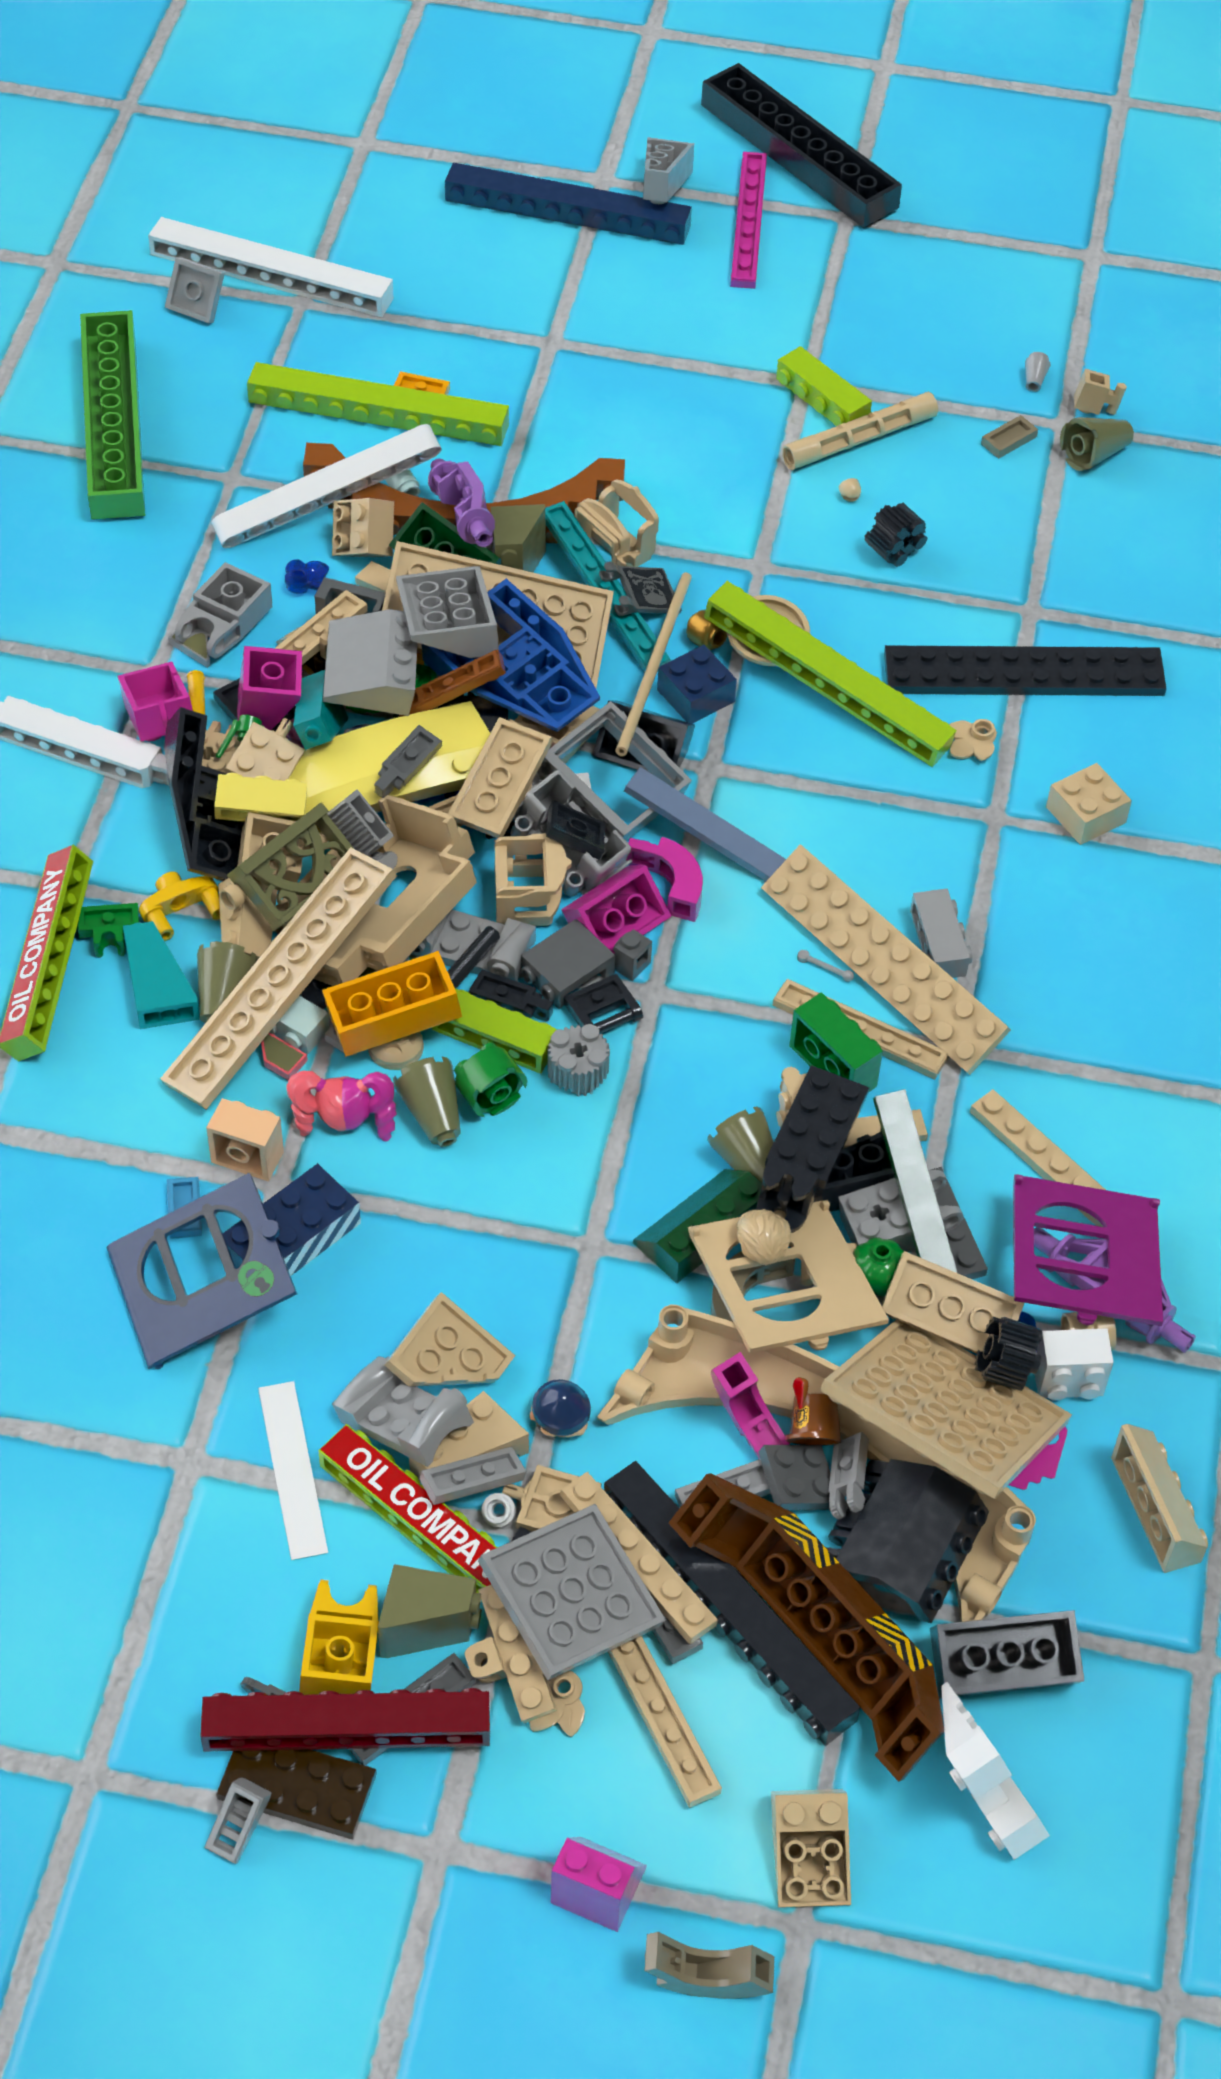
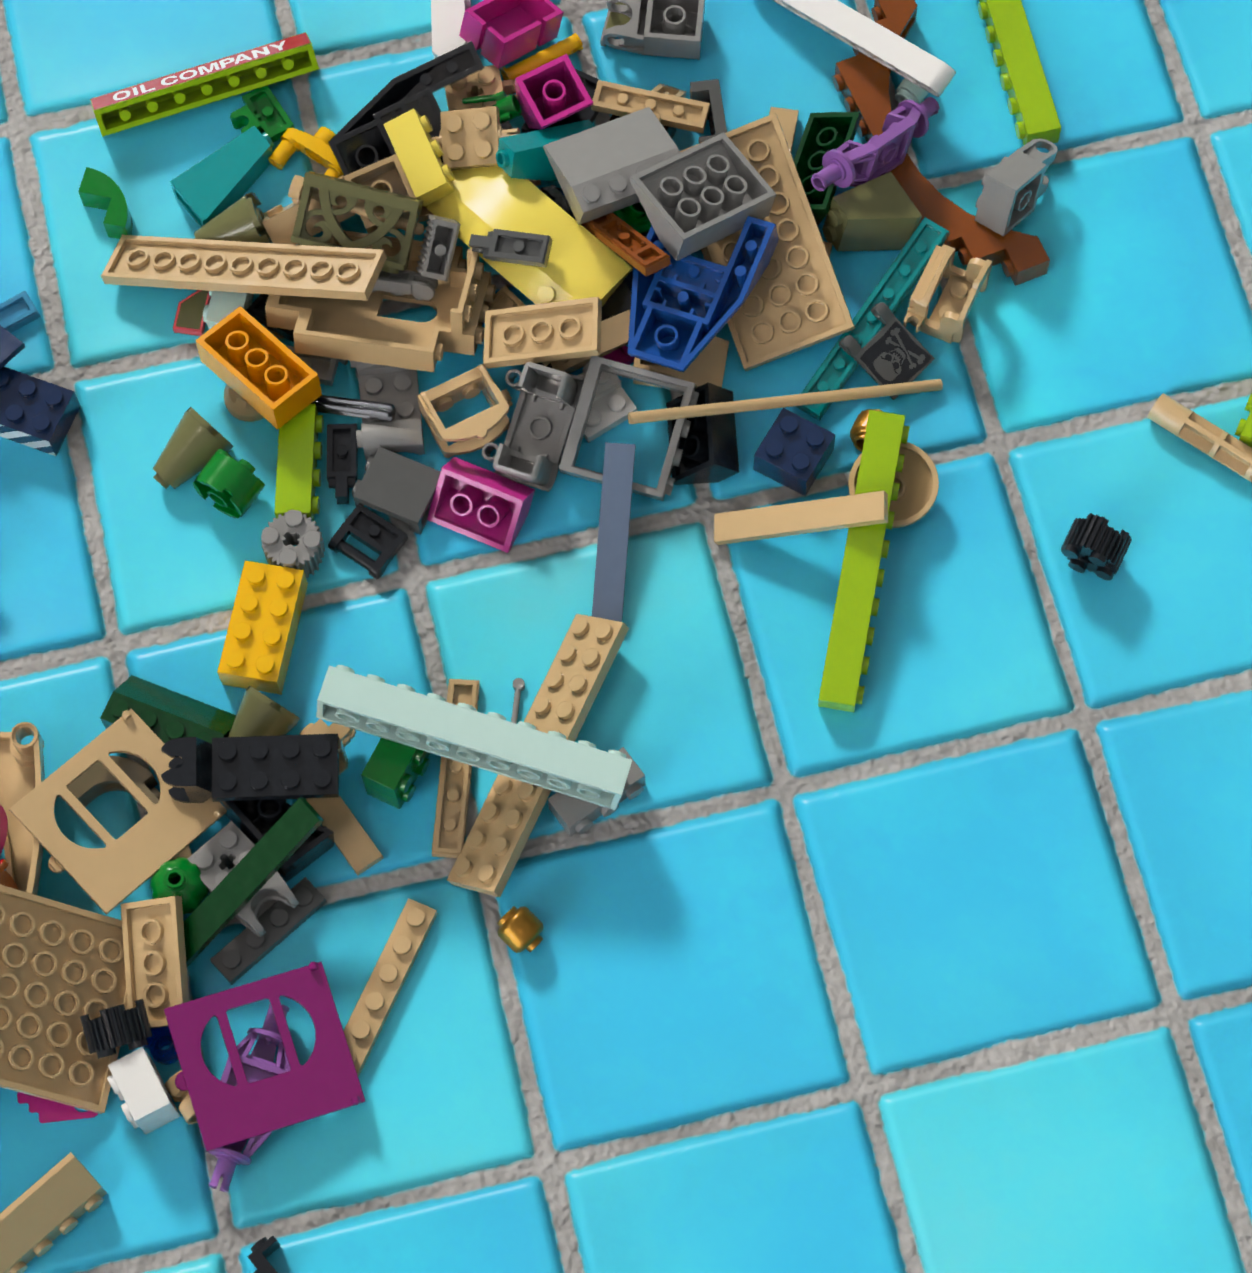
camera: 70 degrees right, 15 degrees up
light nougat brick [206,1098,284,1182] -> none
clear blue plate [284,559,329,594] -> none
hair [286,1071,397,1142] -> none
tan slope [332,498,394,557] -> none
light orange plate [394,371,450,395] -> none
black plate [546,801,605,860] -> none
dark grey brick [613,929,652,981] -> none
dark pink arch [626,837,703,922] -> none
tan hair [737,1209,791,1266] -> none
tan hinge [838,478,861,502] -> none
black plate [884,645,1167,696] -> none
tan plate [949,719,997,761] -> none
tan brick [1046,763,1132,845] -> none
none -> green brick [78,167,132,239]
none -> yellow brick [217,560,308,695]
none -> light aqua brick [316,665,632,810]
none -> pearl gold head [497,906,543,953]
none -> tan tile [714,491,888,545]
none -> light grey brick [975,139,1058,237]

